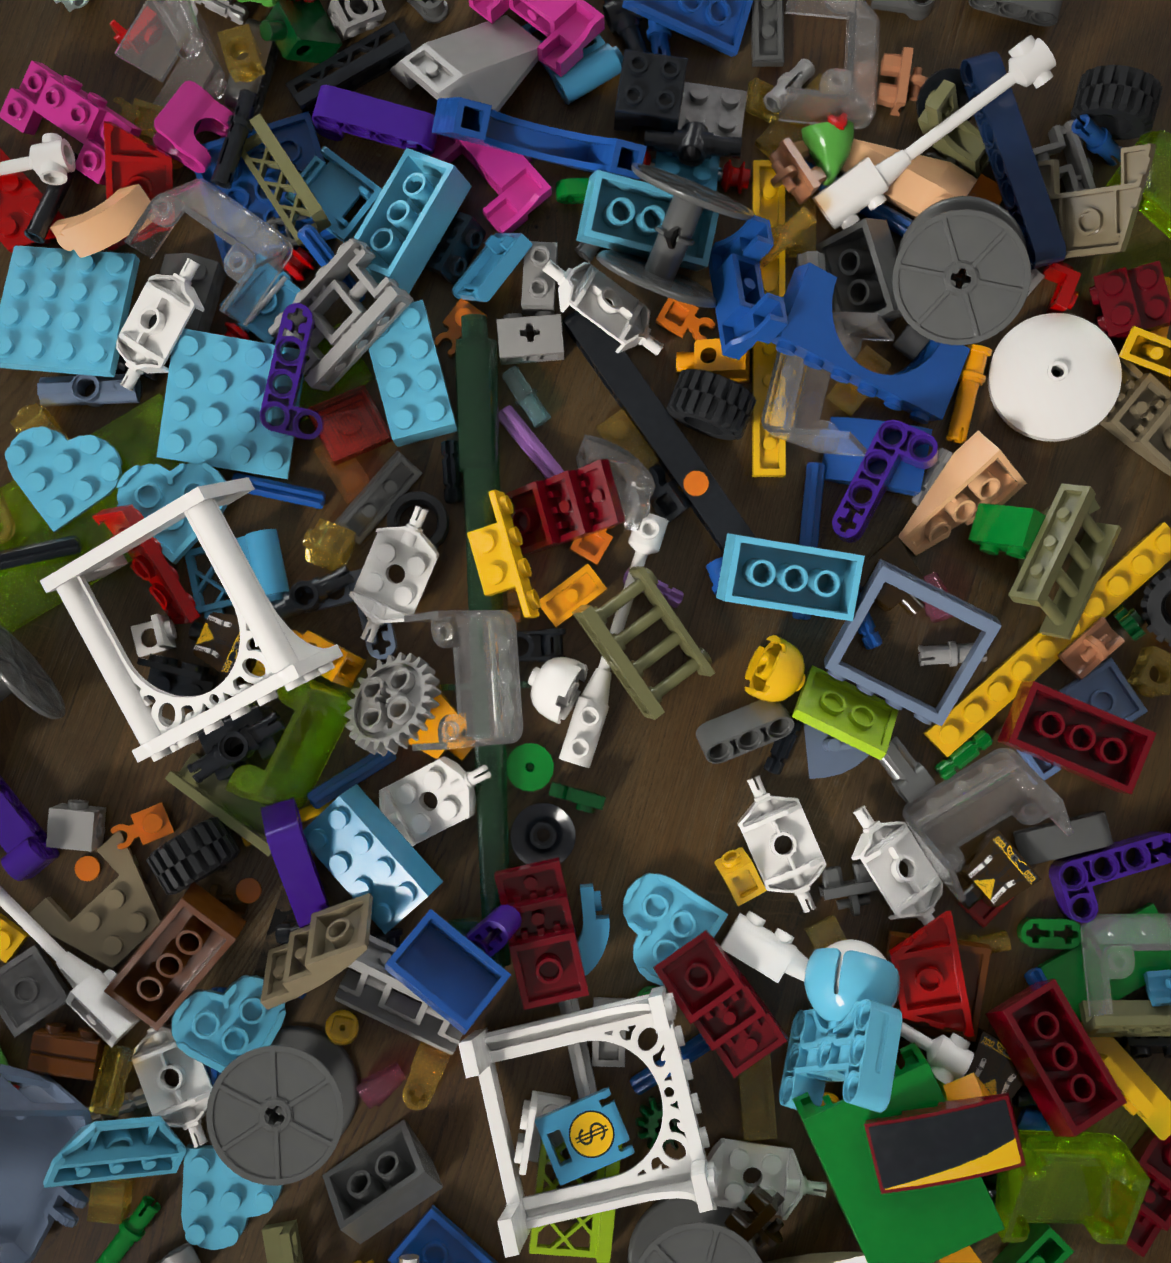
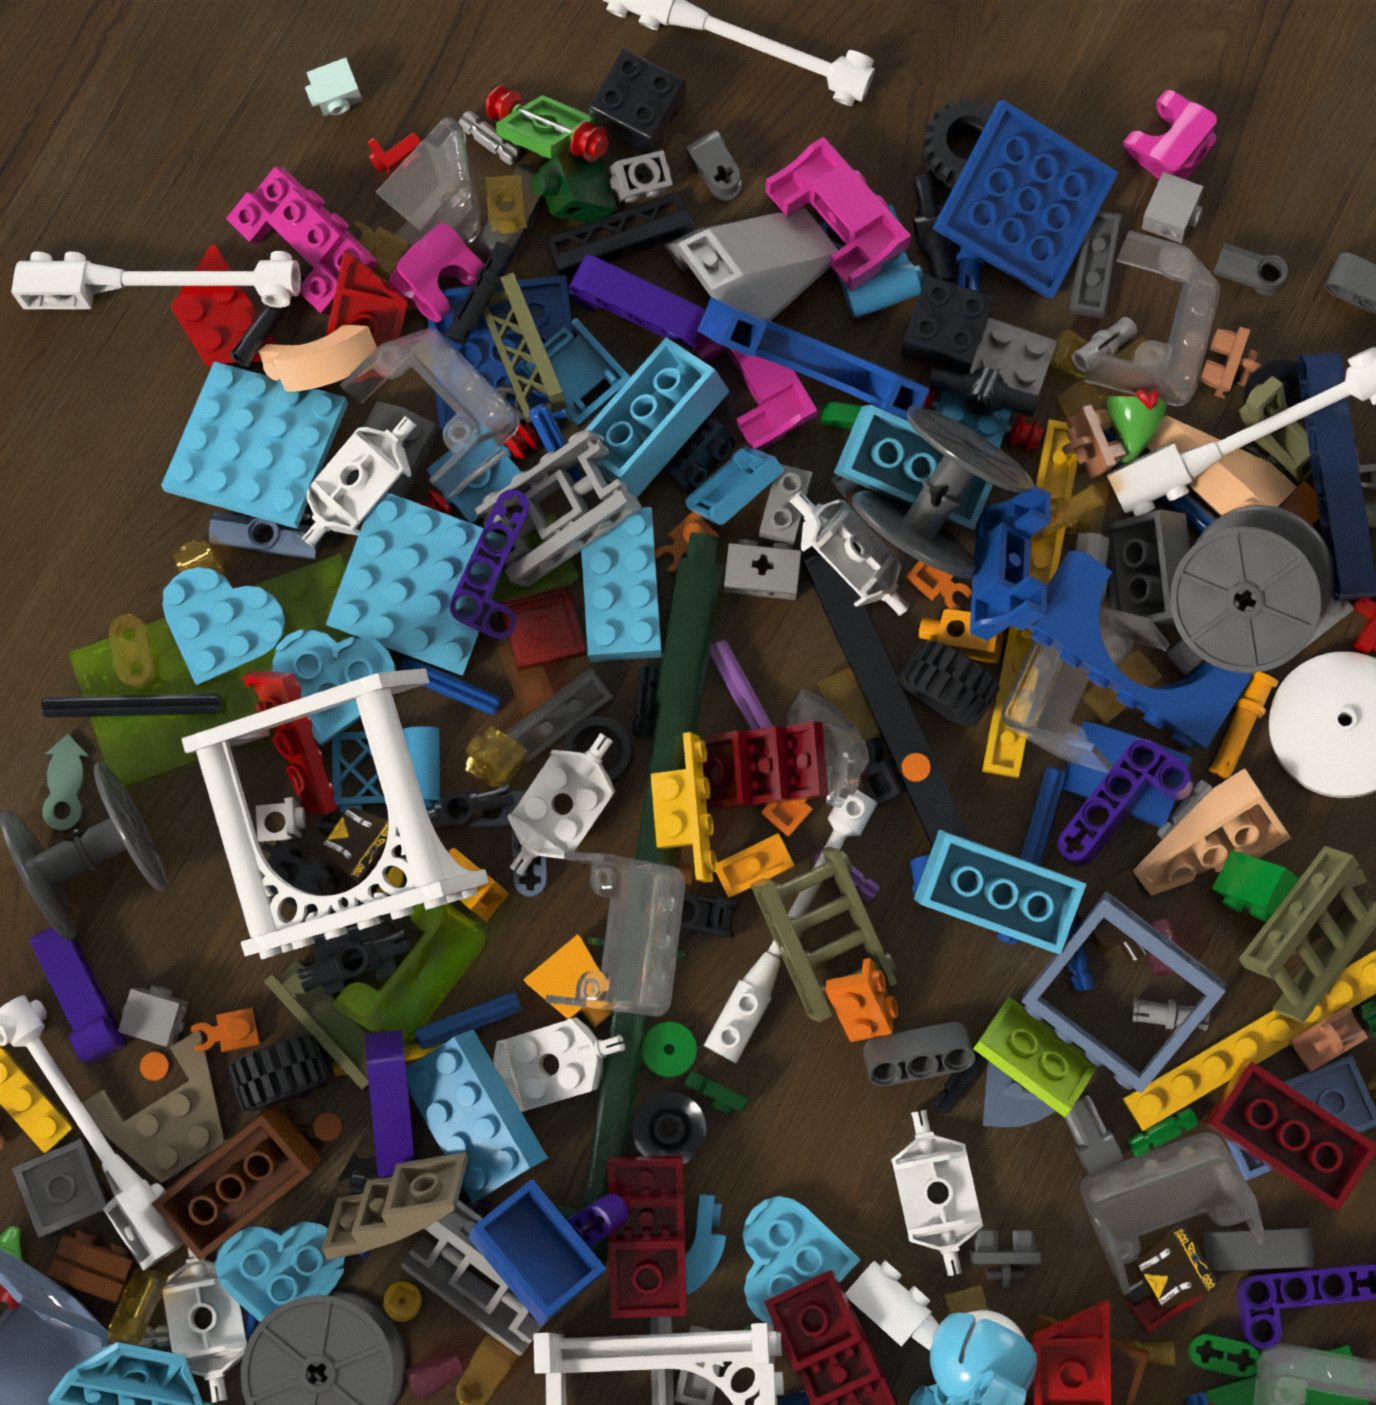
camera: 20 degrees right, 5 degrees down
light grey gear [344,652,441,756] -> none
clear light blue axle [502,366,551,428] -> none
white cylinder [528,657,588,724] -> none
yellow bracket [714,847,767,906] -> none
yellow cylinder [745,635,806,702] -> none
white plate [851,805,943,926] -> none
none -> orange bracket [825,958,898,1042]

